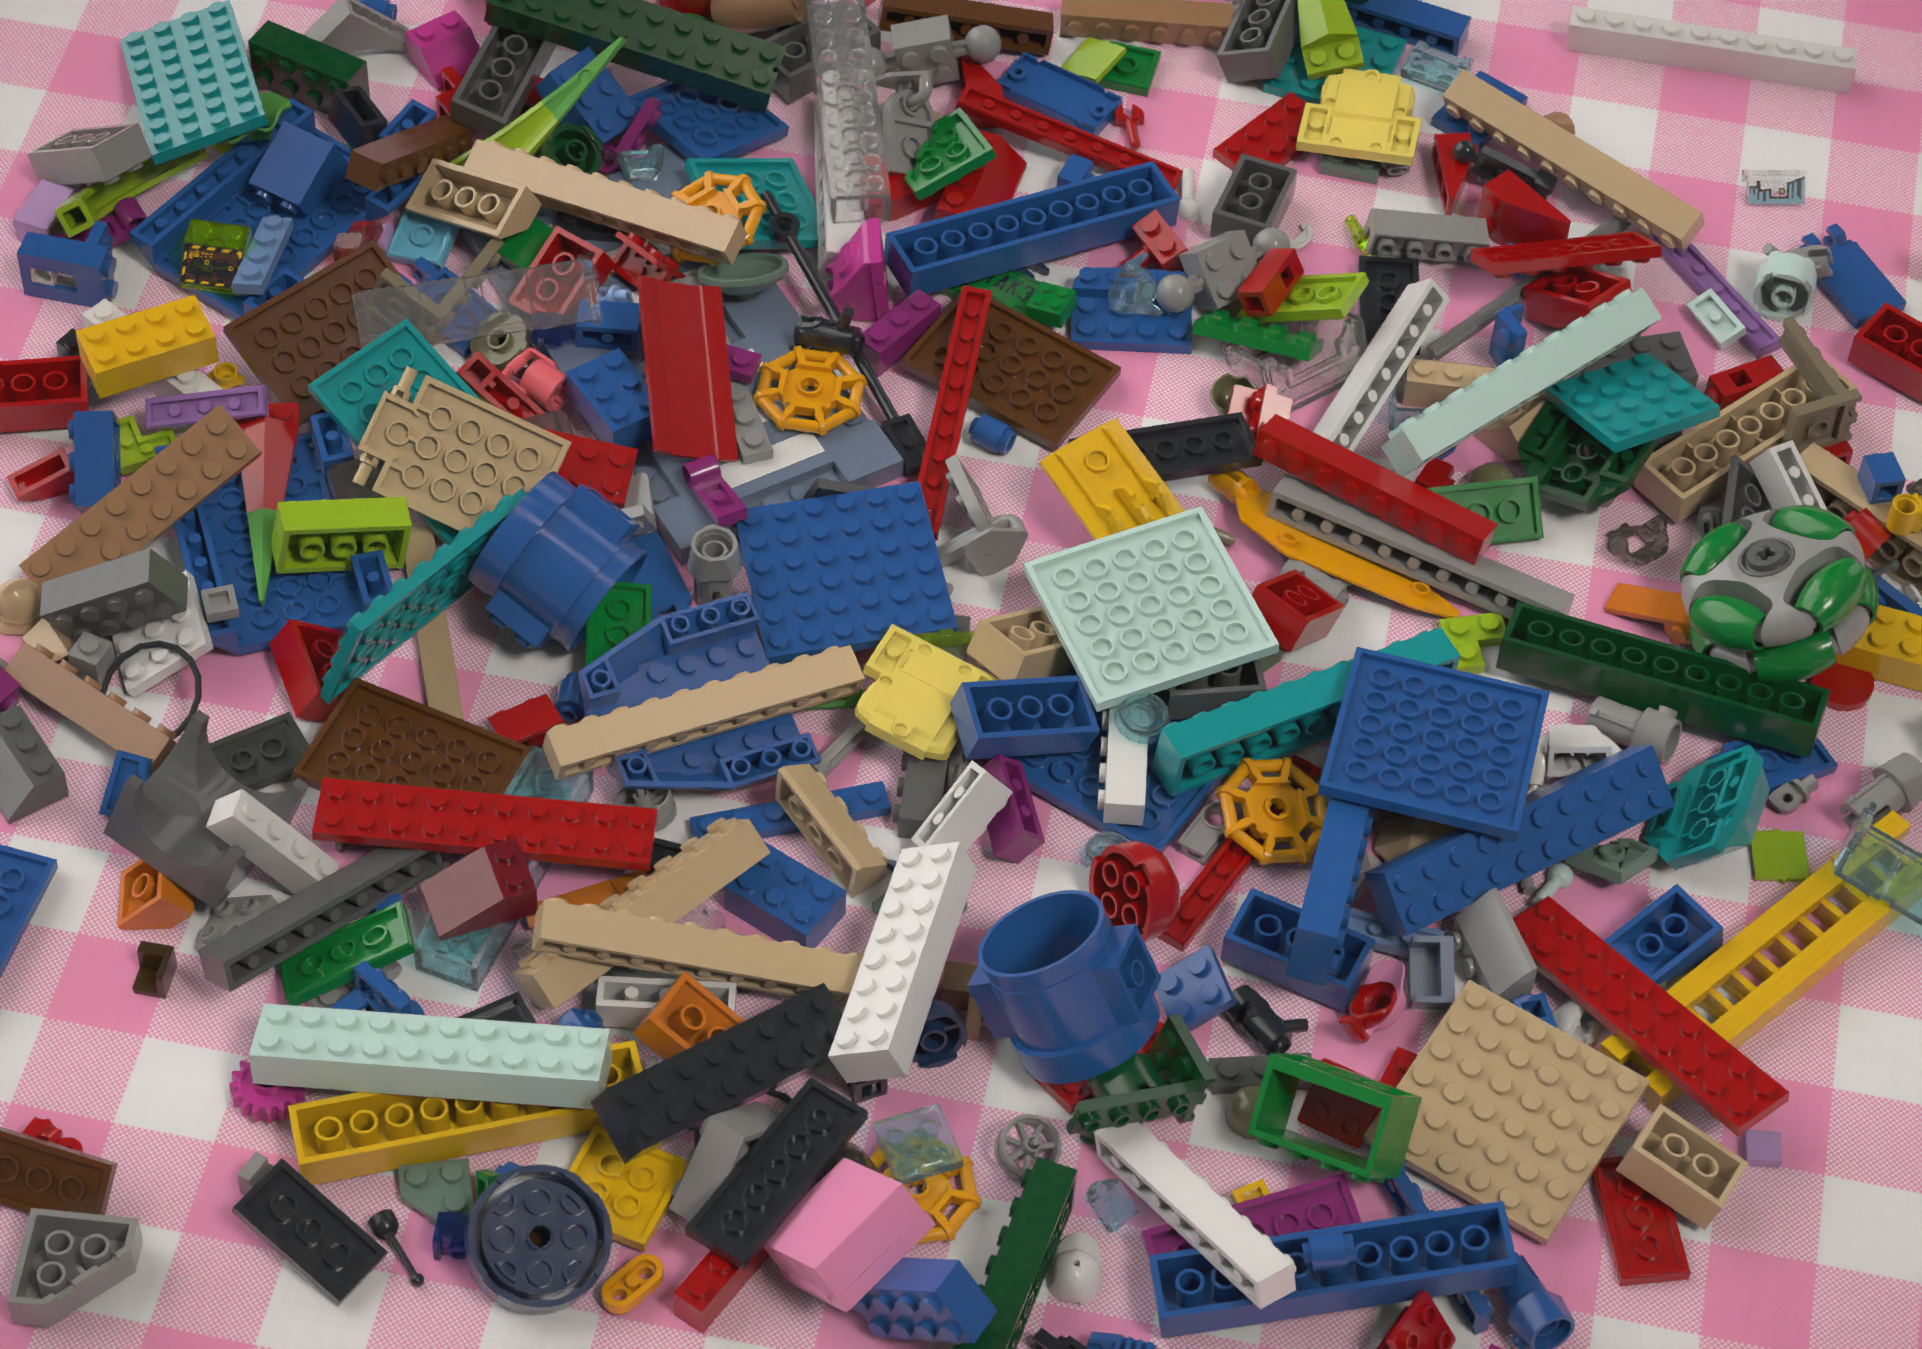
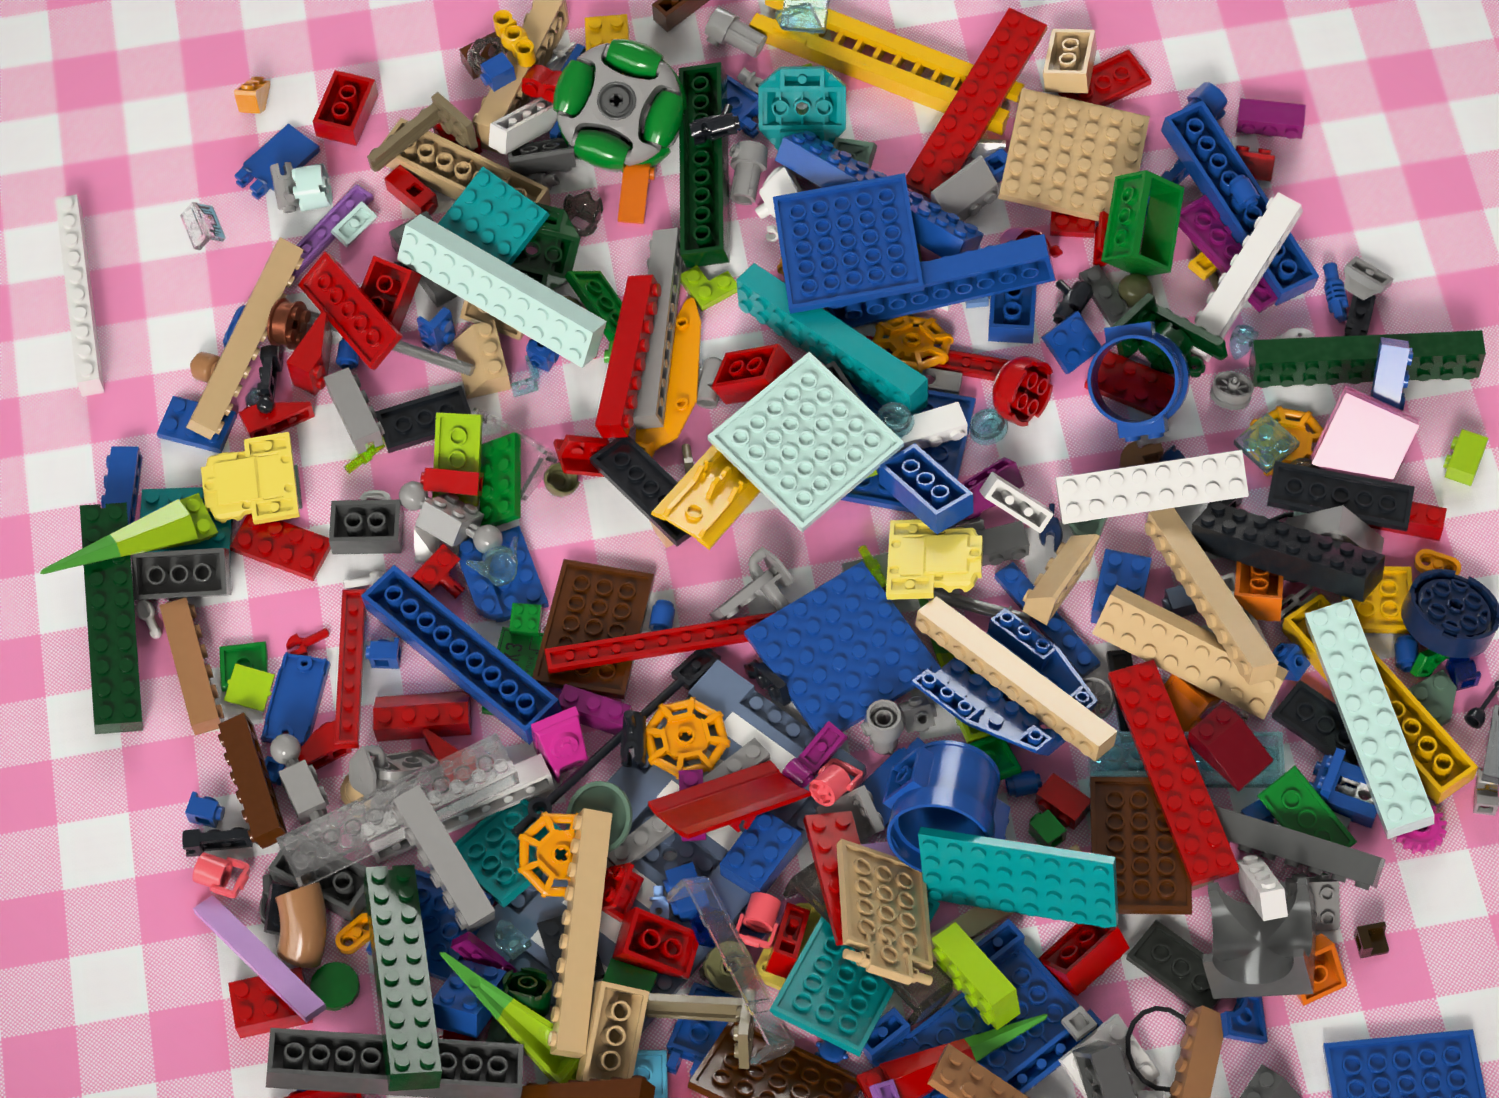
camera: 105 degrees left, 10 degrees up
green plate [905,108,997,201] -> none
tan brick [966,606,1072,680] -> none
white brick [1313,278,1450,452] -> none
clear light blue plate [1400,40,1473,93] -> none
sand blue panel [1408,935,1455,1009] -> none
blue slope [1604,884,1723,985] -> none
none -> copper wheel [267,298,311,350]
none -> light grey brick [392,785,495,933]
none -> black piece [690,104,741,145]
none -> coral piece [809,758,863,807]
none -> green brick [1028,809,1067,847]

